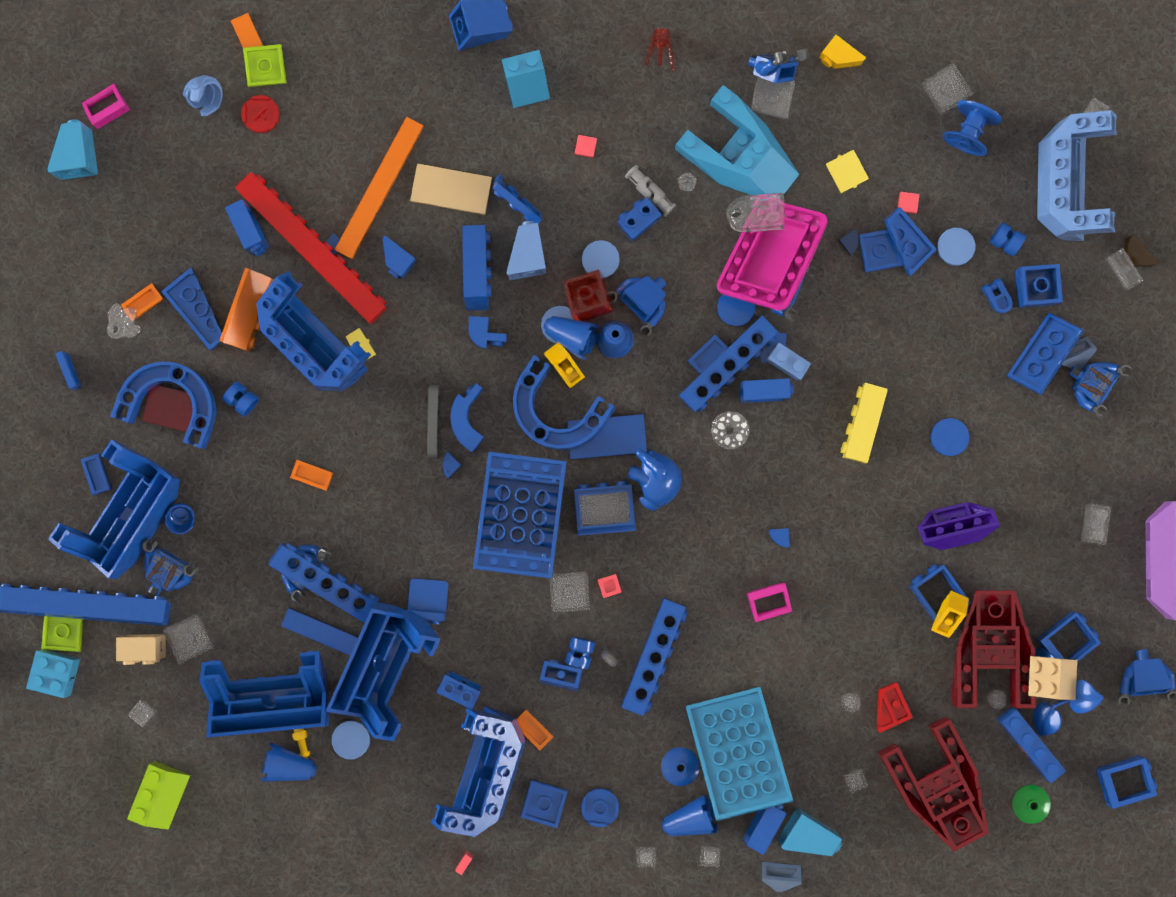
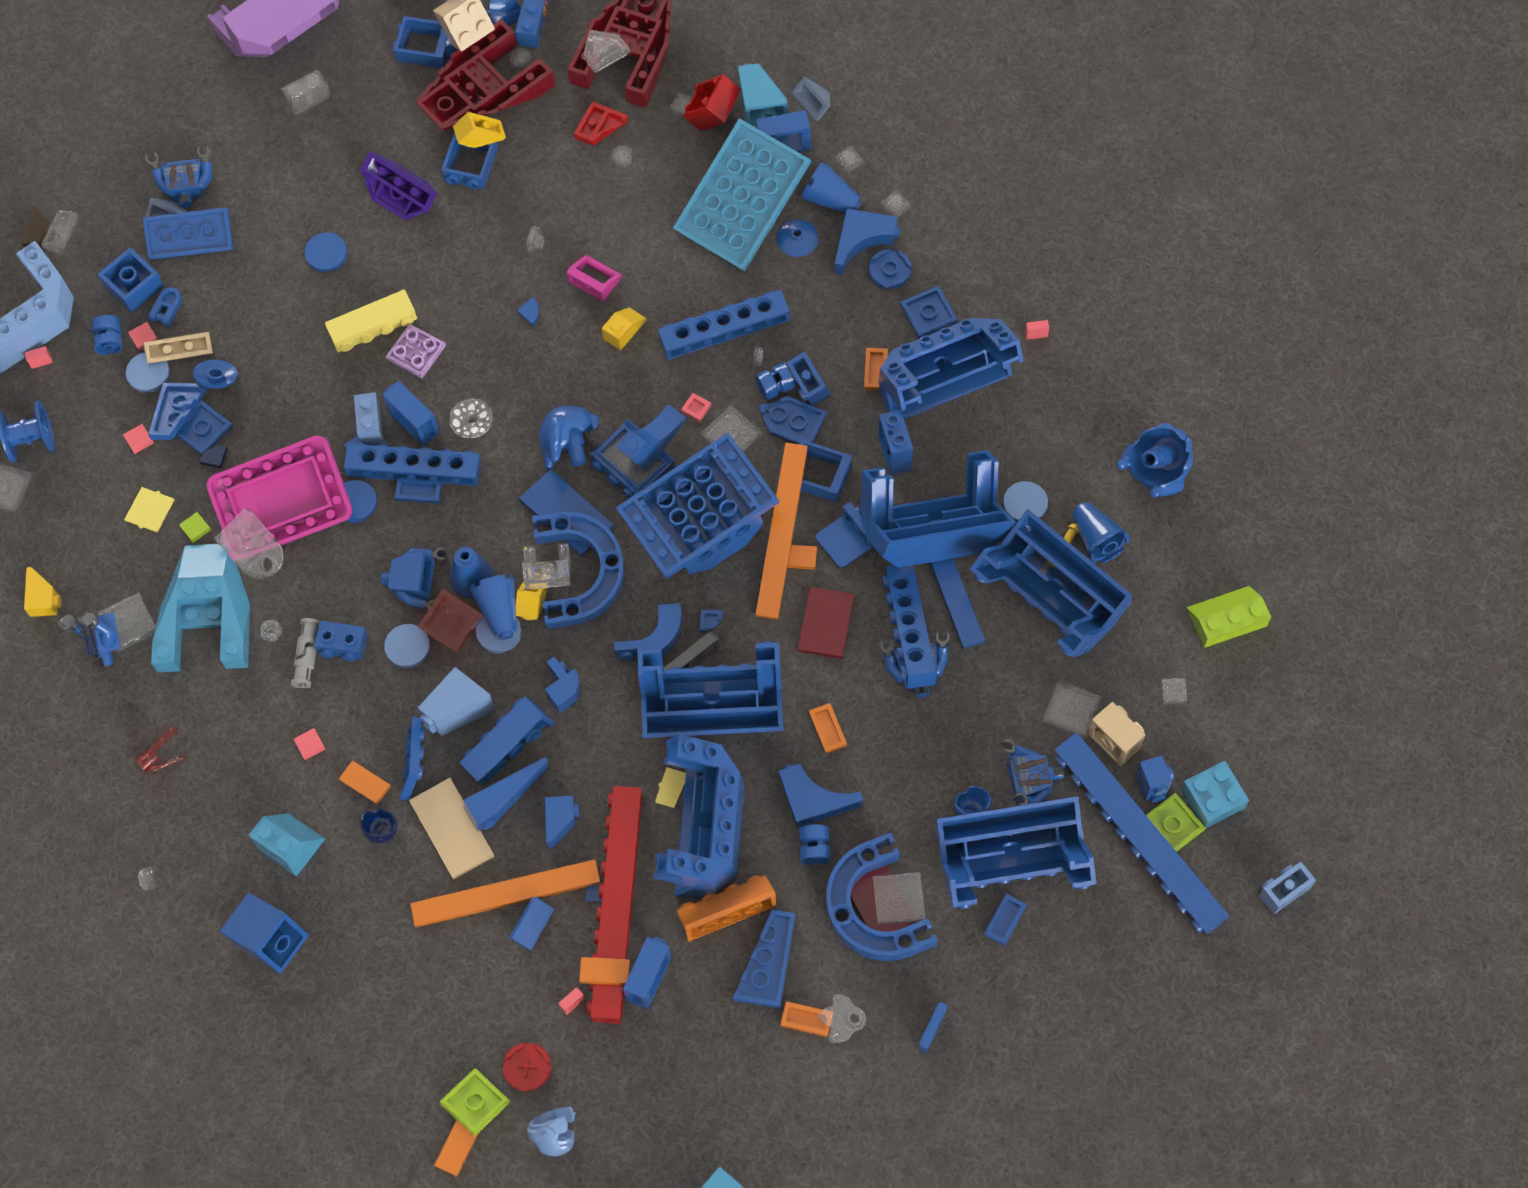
camera: 130 degrees left, 20 degrees down
none -> coral tile [24,346,53,369]
none -> coral tile [128,322,158,351]
none -> tan slope [143,332,213,364]
none -> lime tile [179,512,211,543]
none -> blue dish [193,360,238,389]
none -> orange tile [339,760,391,805]
none -> clear blue hair [360,808,398,843]
none -> lavender tile [386,324,446,378]
none -> blue slope [463,757,548,831]
none -> blue tile [509,897,554,950]
none -> clear panel [522,543,571,590]
none -> clear plate [526,226,544,255]
none -> coral tile [558,987,585,1015]
none -> orange tile [579,957,630,985]
none -> clear plate [583,30,630,73]
none -> yellow slope [602,308,647,351]
none -> blue arch [616,405,687,472]
none -> blue wedge [638,641,783,738]
none -> red container [683,74,741,131]
none -> orange tile [756,443,808,620]
none -> blue tile [759,396,828,445]
none -> blue arch [779,764,863,828]
none -> orange tile [787,545,817,570]
none -> dark red tile [798,587,854,659]
none -> blue window [800,440,852,503]
none -> blue arch [835,209,901,275]
none -> clear plate [873,872,926,925]
none -> blue piece [1116,423,1193,498]
none -> blue brick [1135,755,1174,803]

